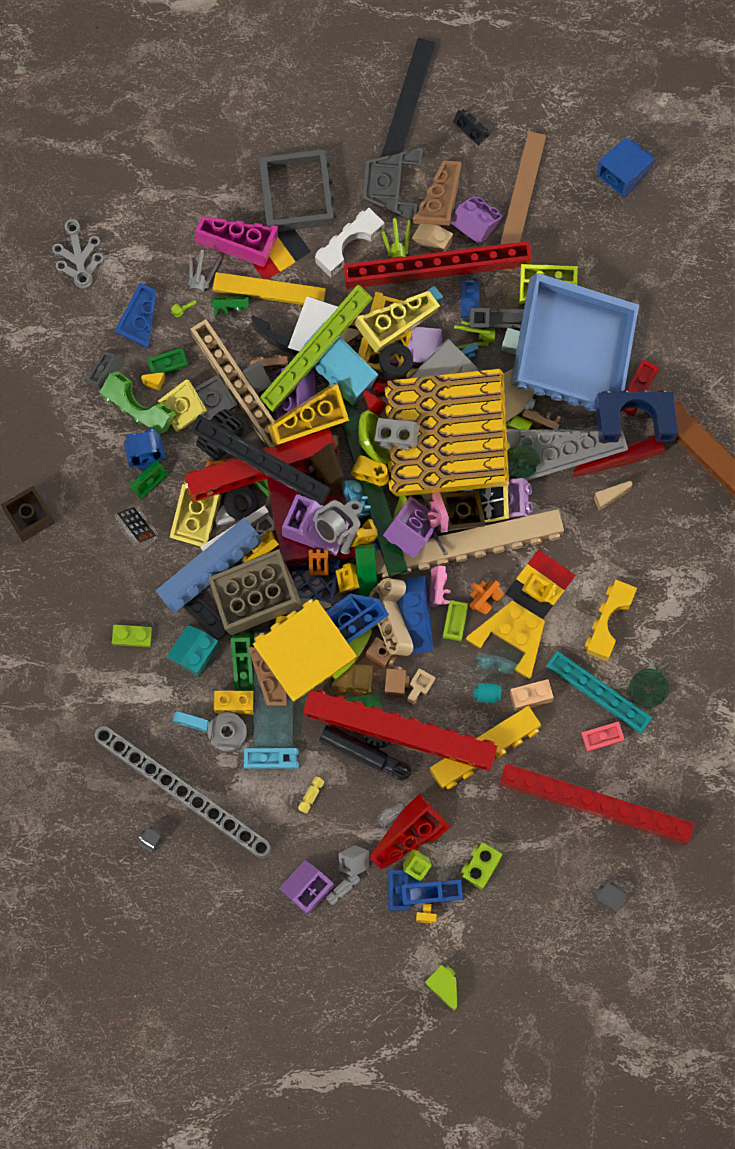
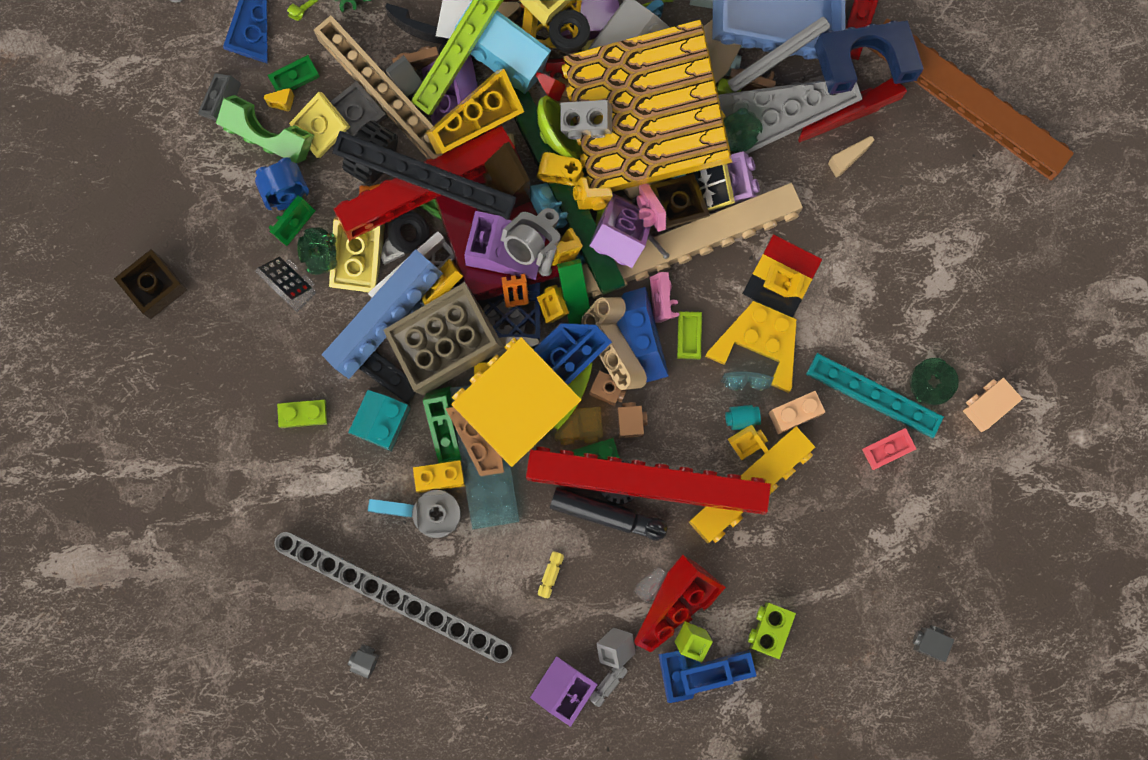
camera: 15 degrees left, 5 degrees up
medium azure plate [244,748,299,769] -> none
tan plate [407,668,436,705] -> none
yellow tile [416,903,437,924] -> none
orange hips [469,580,504,615] -> none
red brick [499,763,695,845] -> none
yellow arch [585,580,637,662] -> none
none -> clear green plate [297,227,337,275]
none -> yellow bracket [573,177,613,211]
none -> light grey axle [728,17,830,92]
none -> yellow bracket [728,425,769,460]
none -> light nougat brick [963,378,1022,432]

